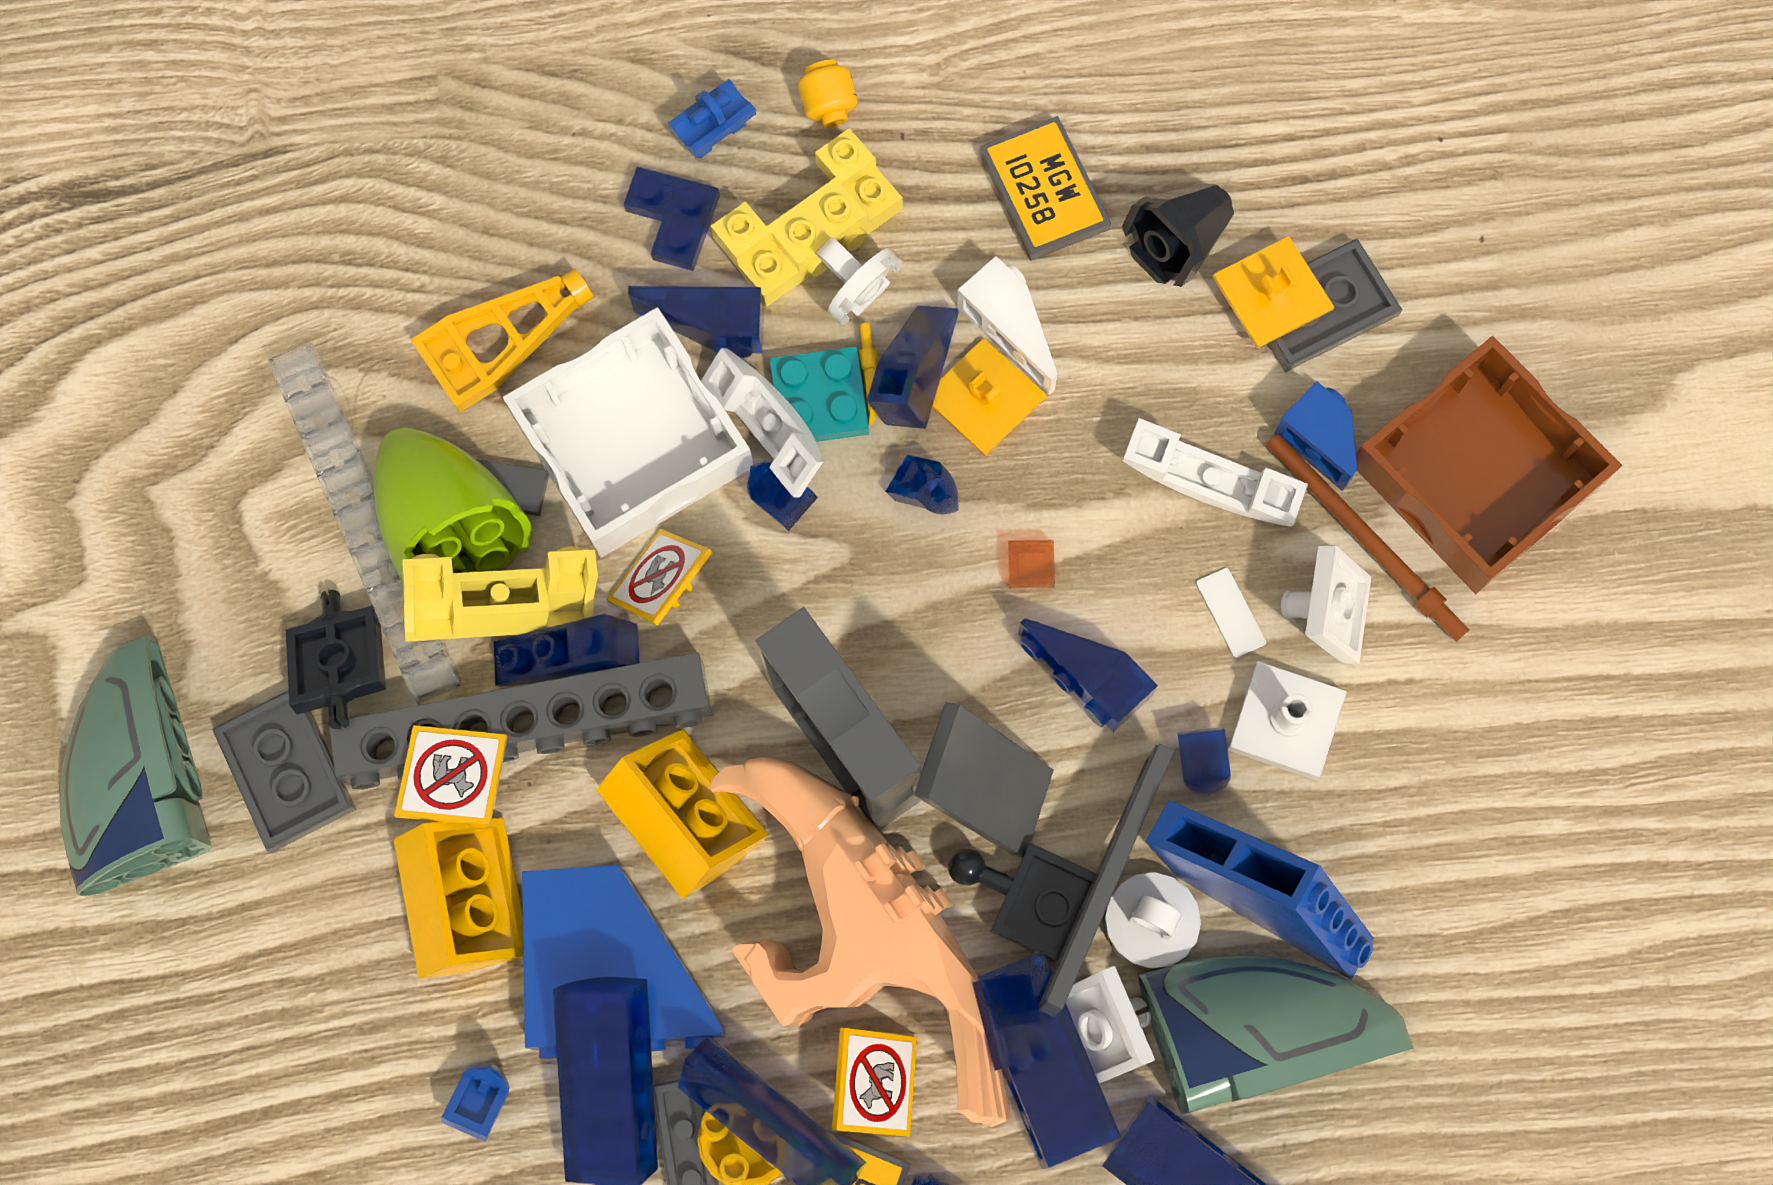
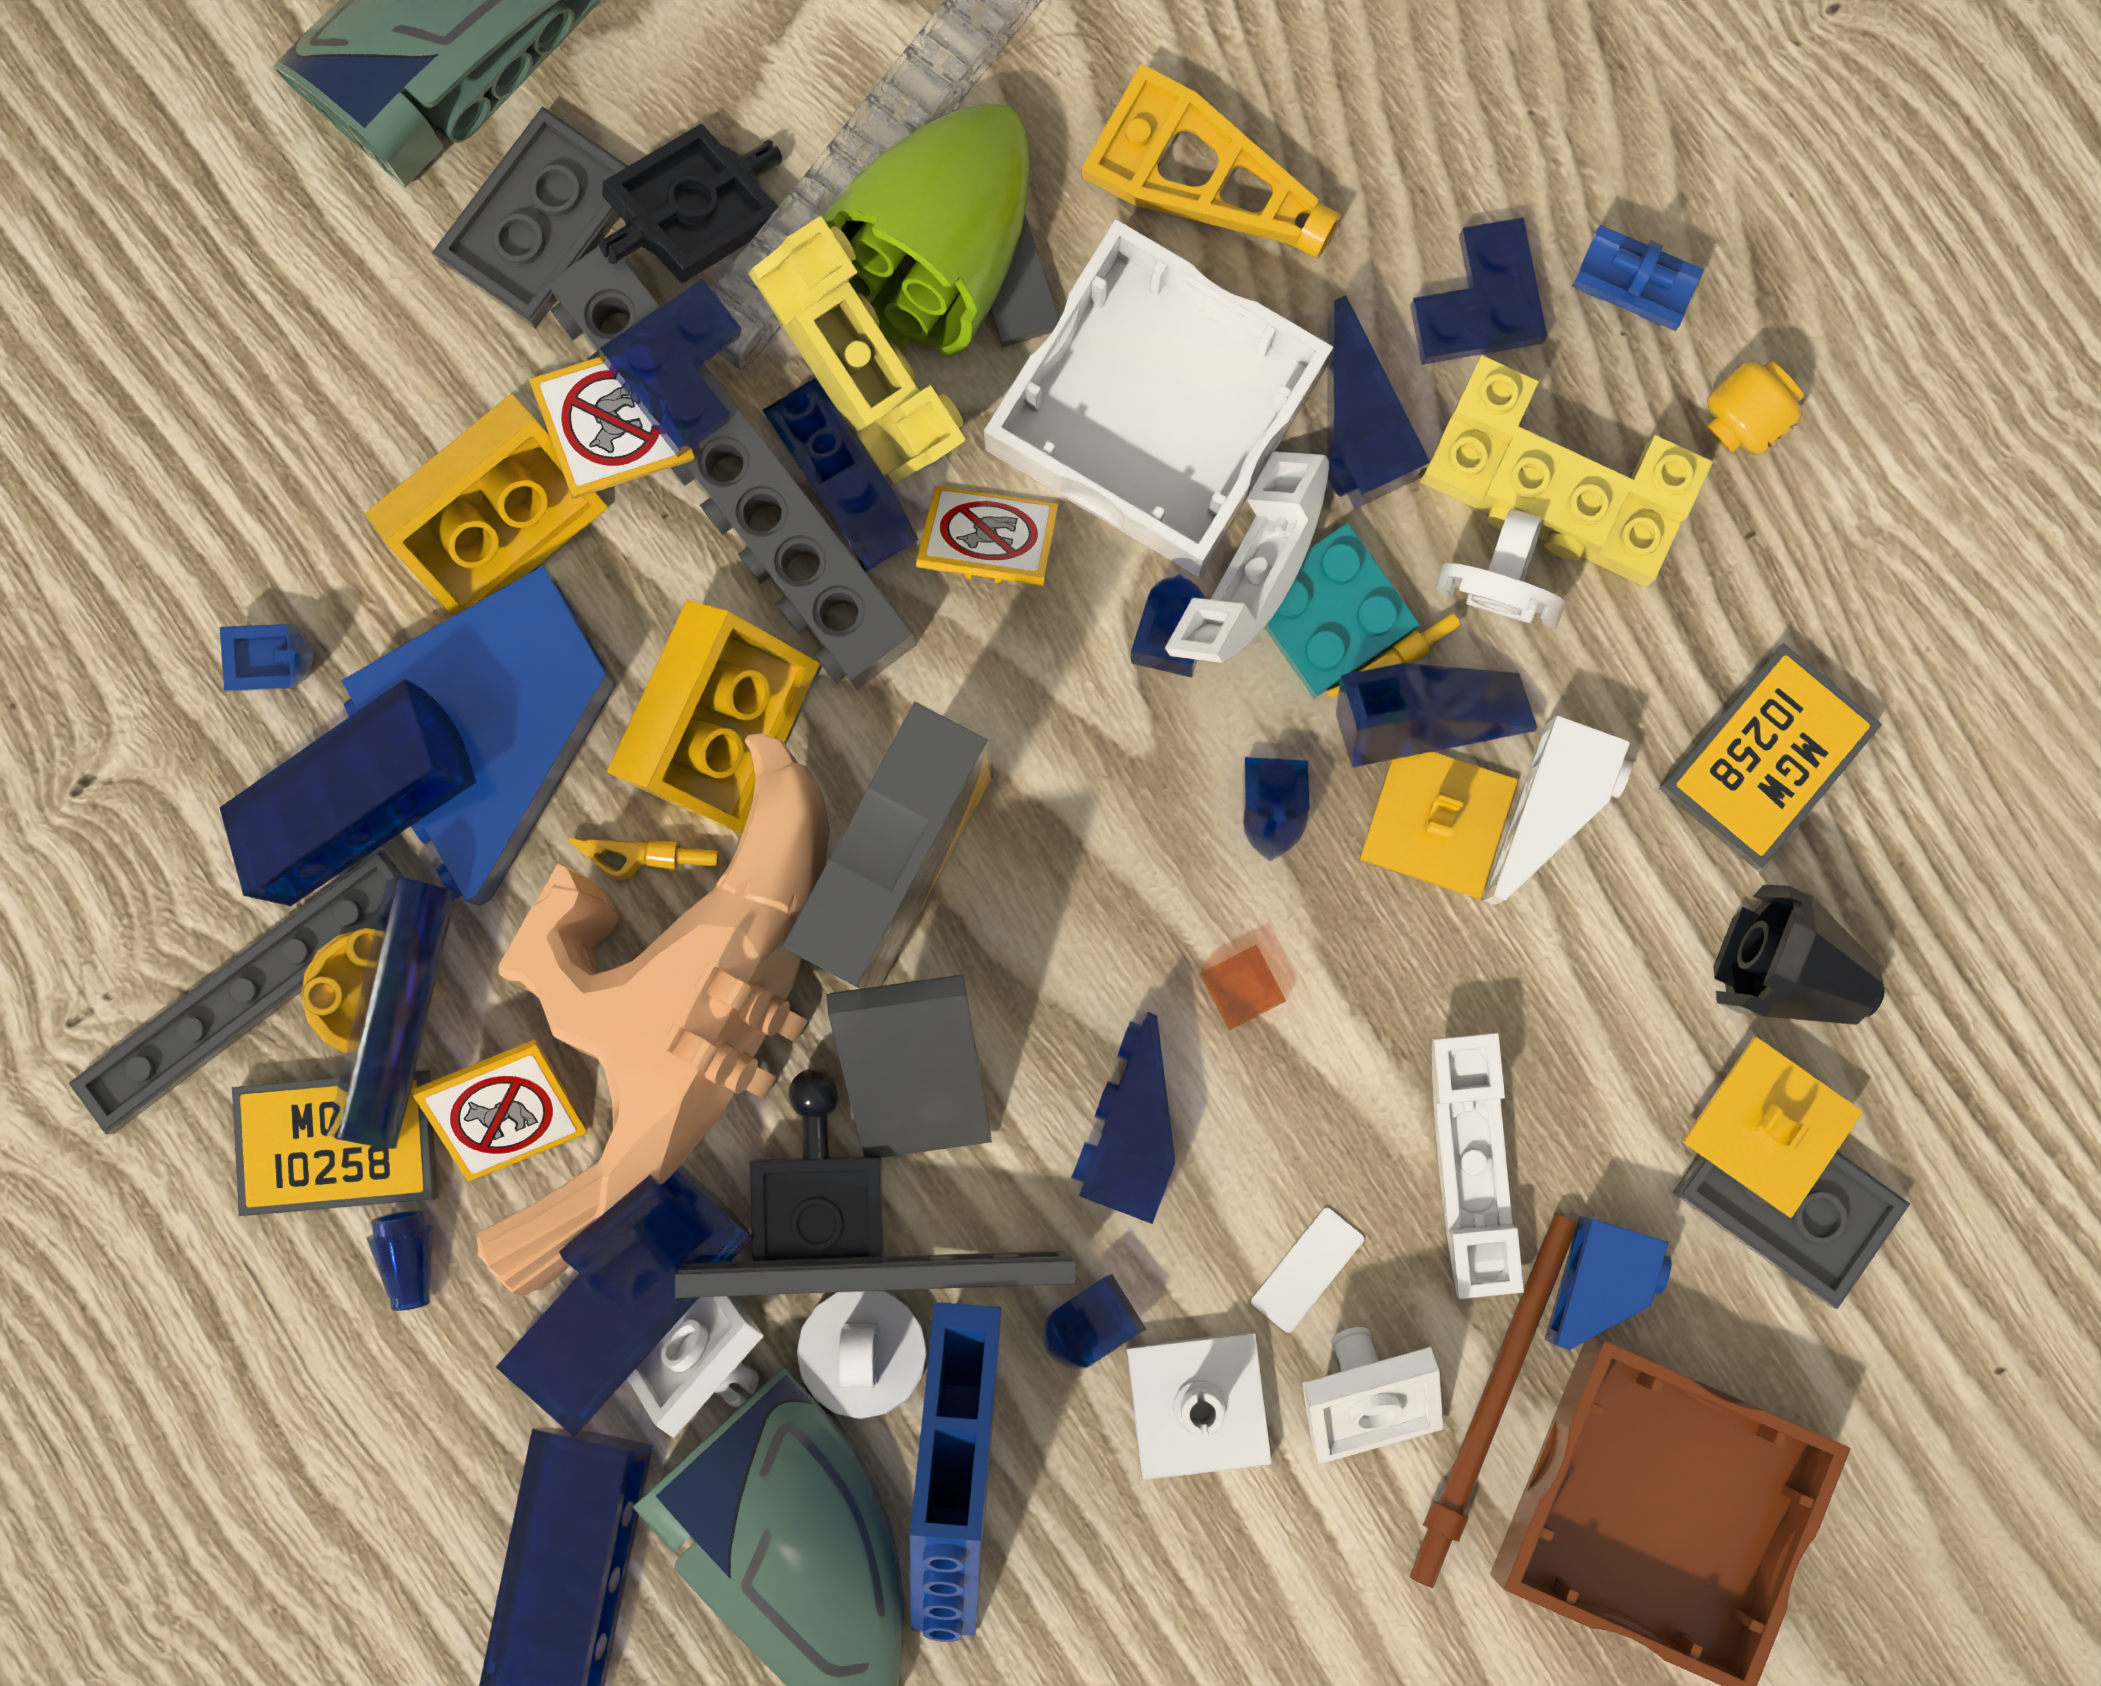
camera: 60 degrees right, 10 degrees up
none -> yellow hand [568,836,720,881]
none -> clear blue plate [599,279,742,457]

